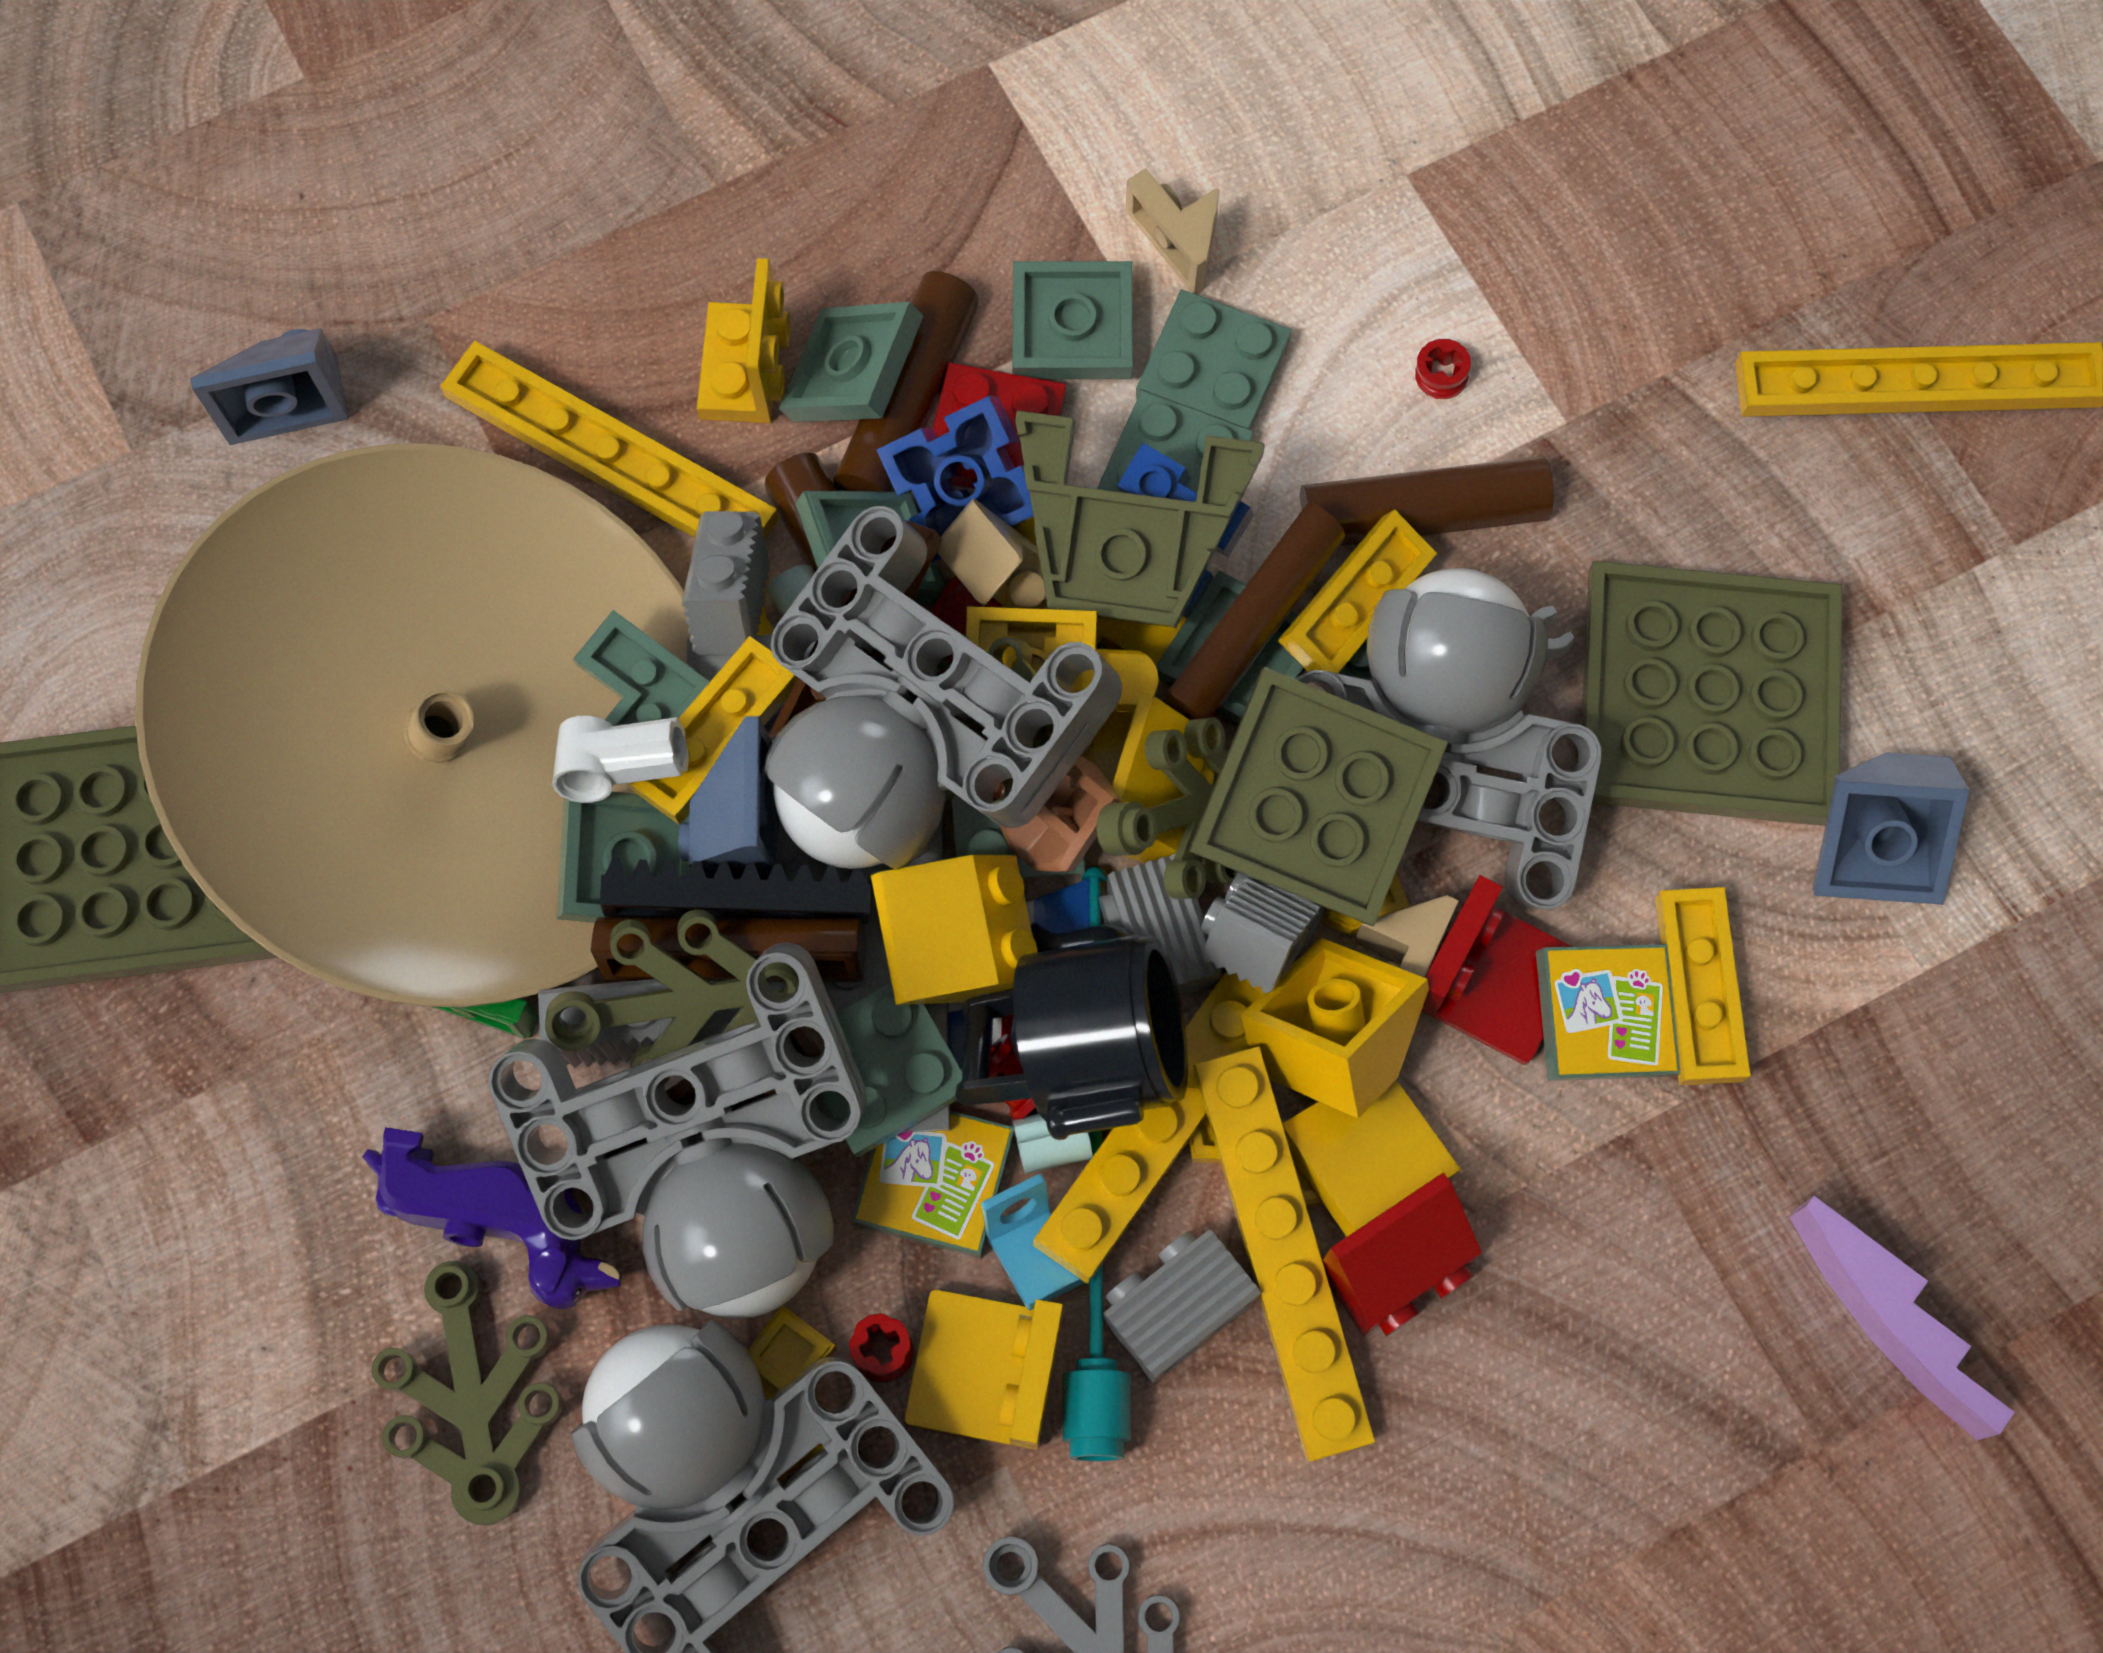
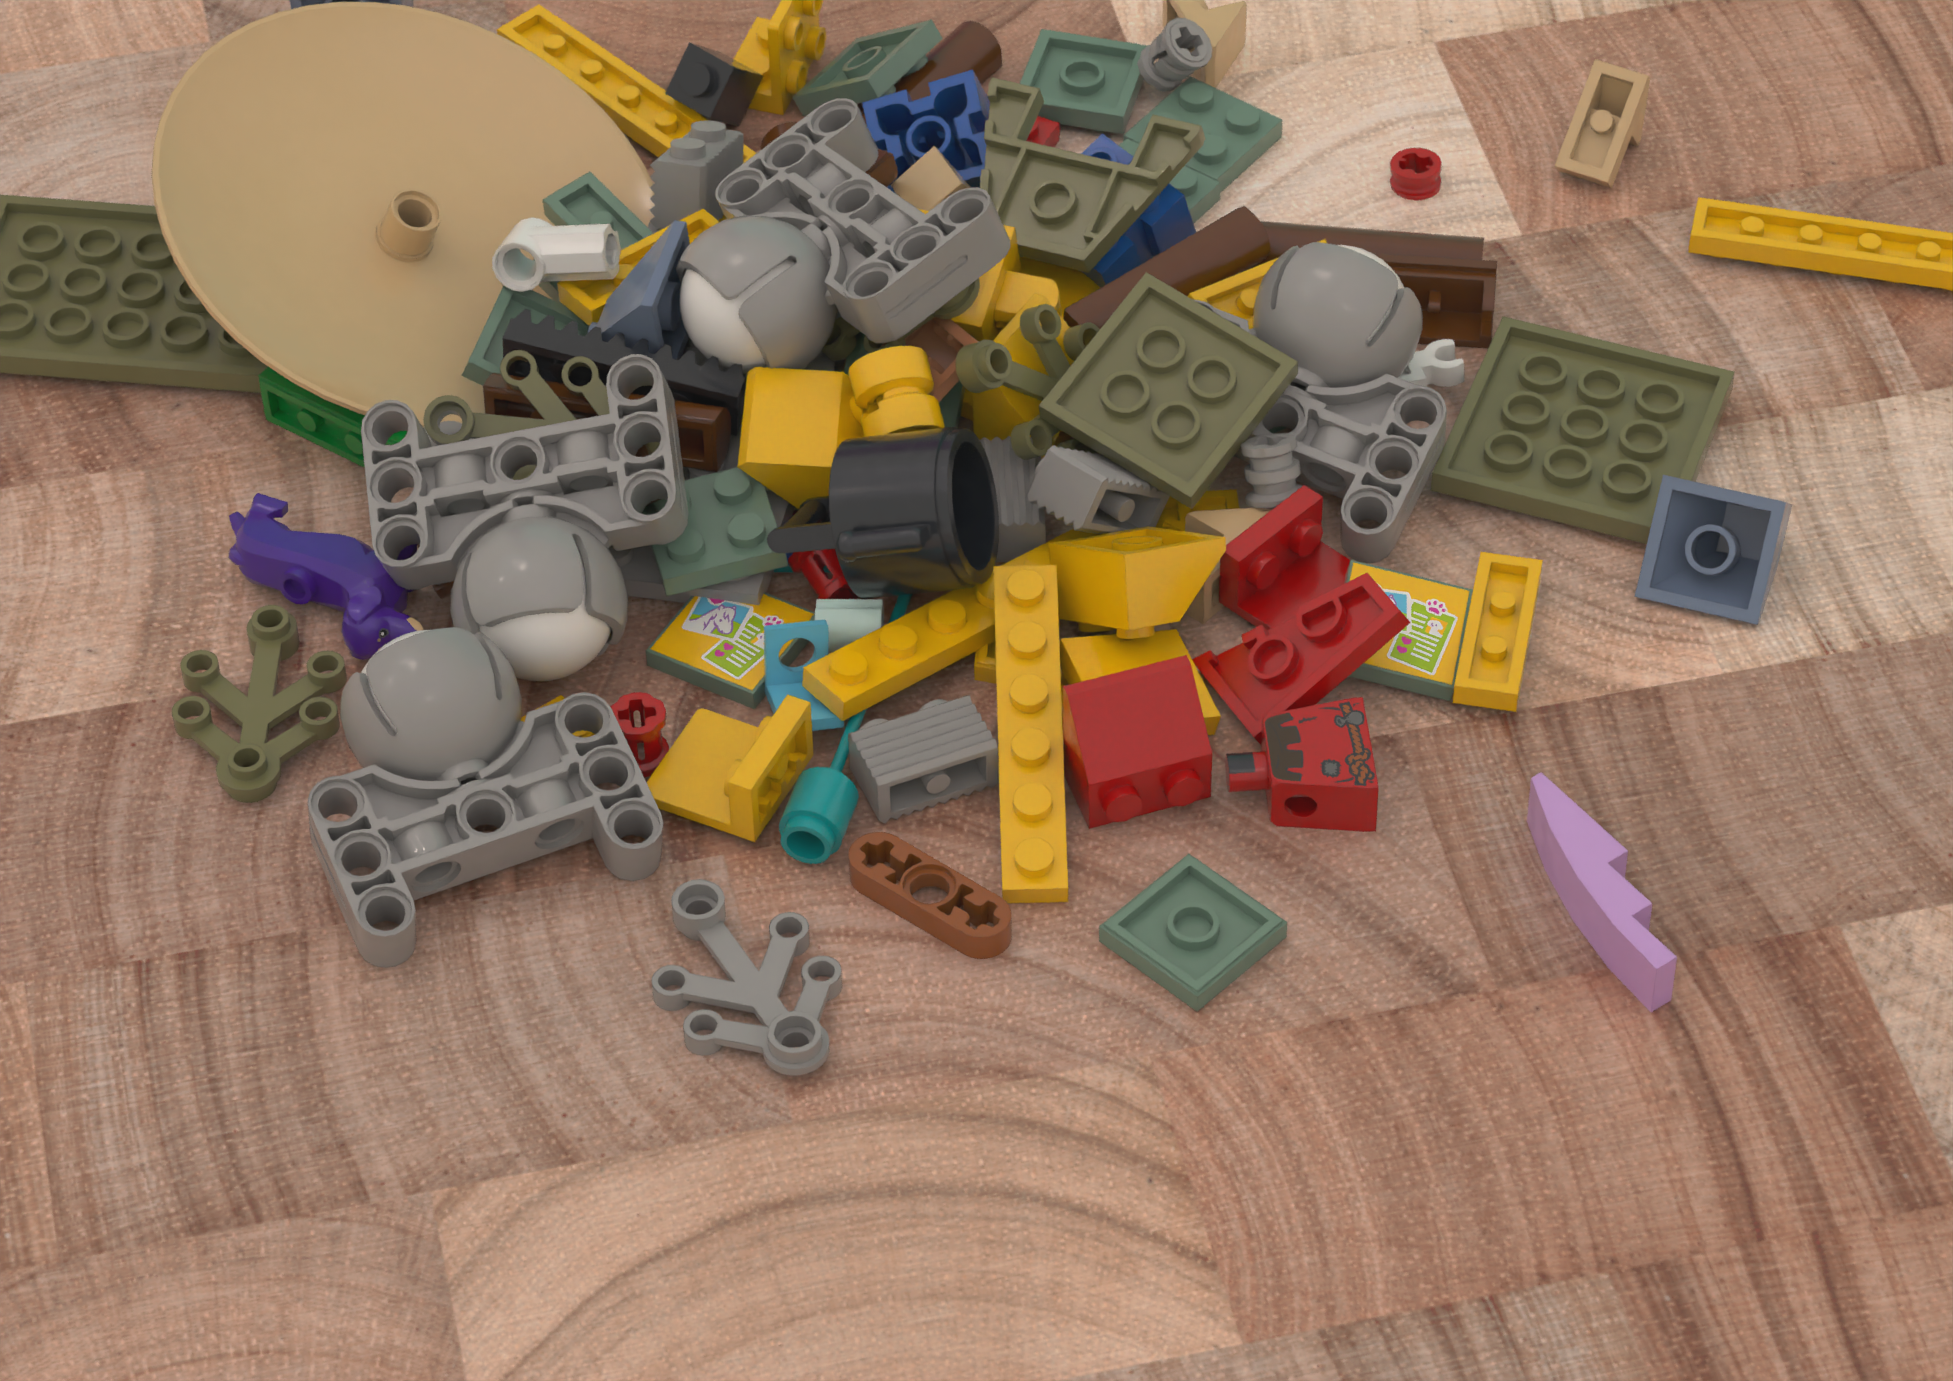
camera: 15 degrees right, 25 degrees down
none -> black brick [665,42,764,127]
none -> yellow wheel [848,346,945,437]
none -> dark orange beam [848,832,1012,959]
none -> sand green tile [1099,854,1287,1012]
none -> light grey bush [1138,18,1212,92]
none -> red wing [1192,573,1411,745]
none -> red torso [1225,697,1379,832]
none -> light grey bush [1241,433,1302,508]
none -> reddish brown hinge [1378,253,1497,349]
none -> tan slope [1554,59,1650,188]

